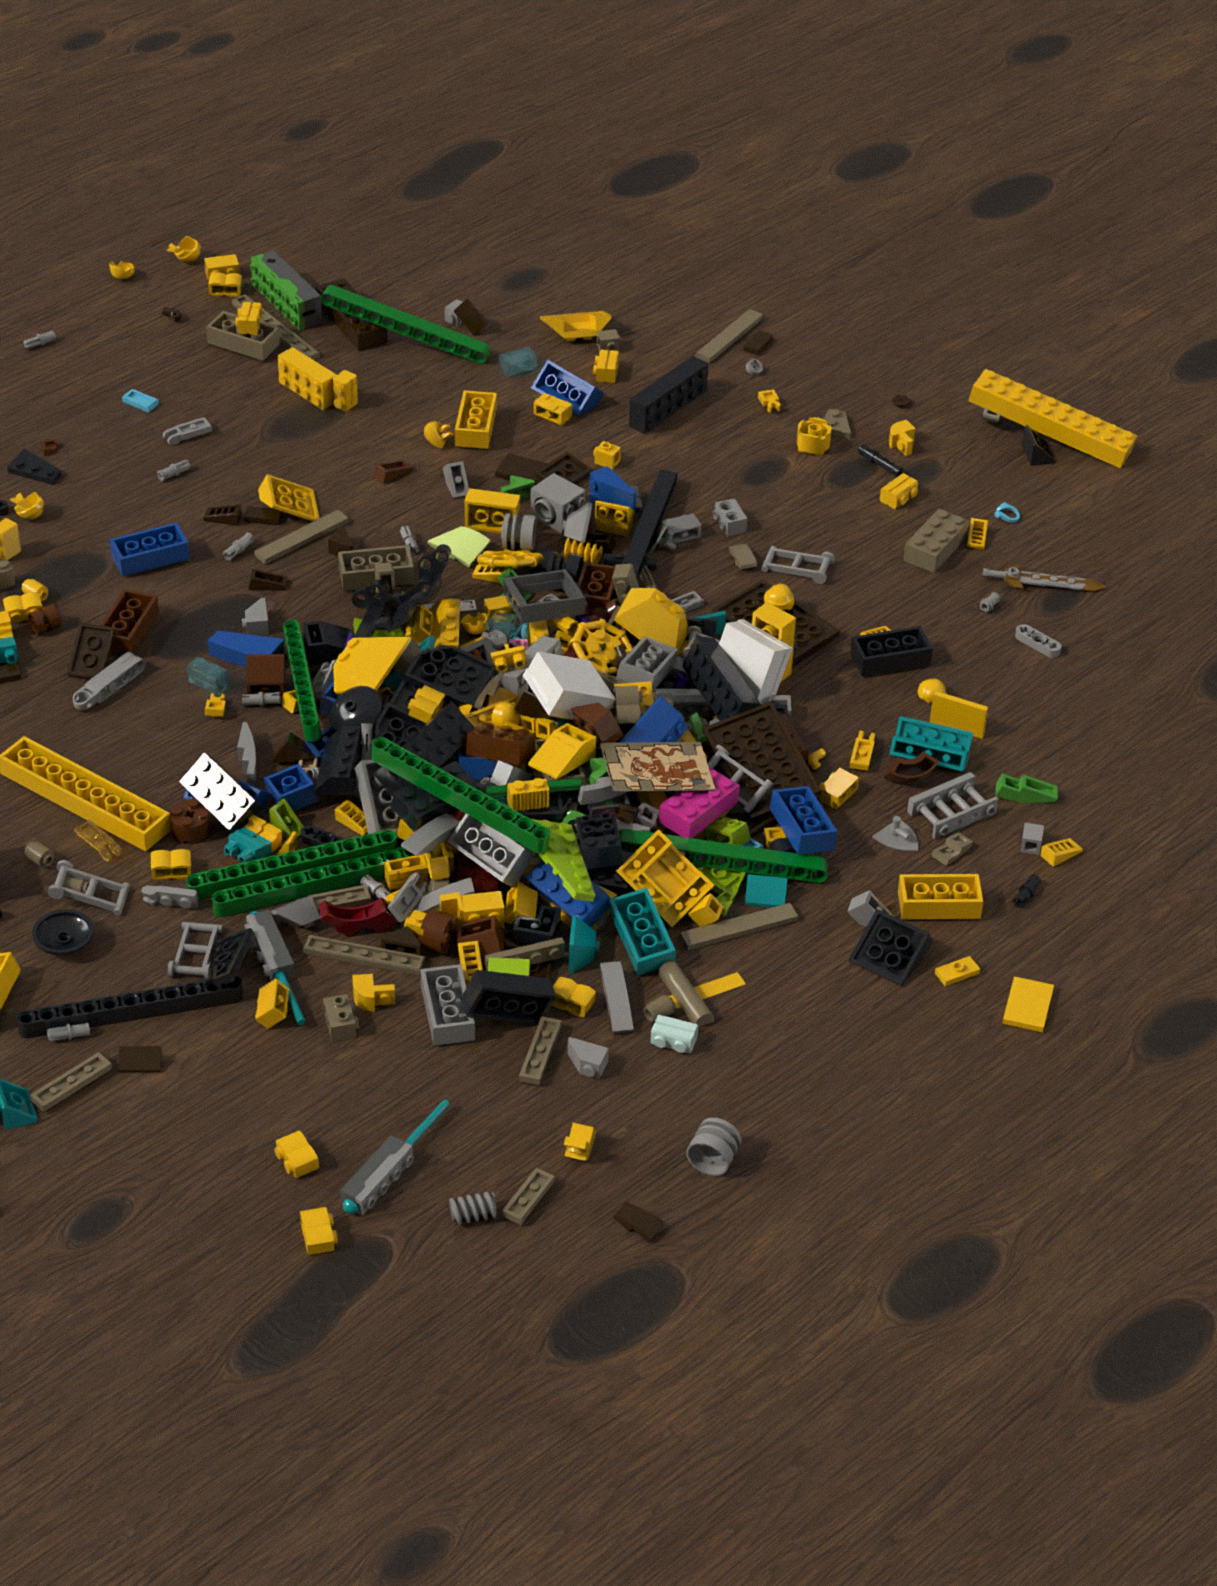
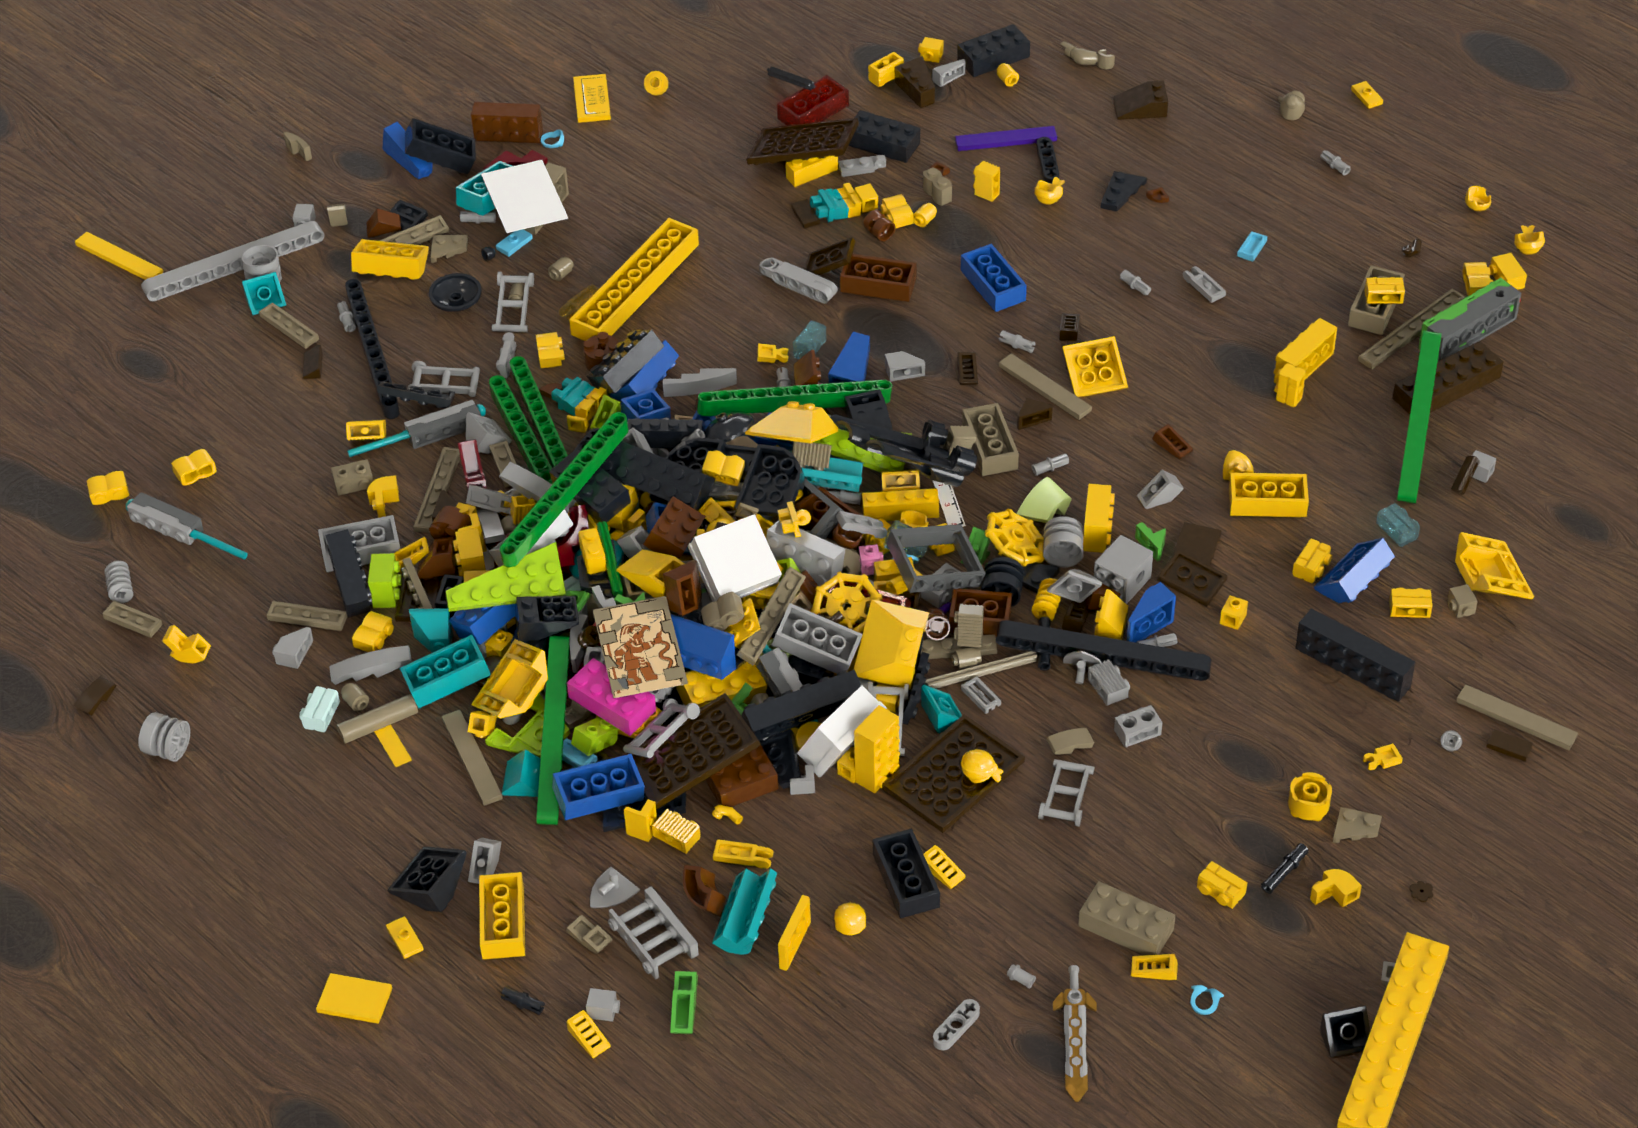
camera: 90 degrees right, 5 degrees up
none -> yellow panel [624,799,657,842]

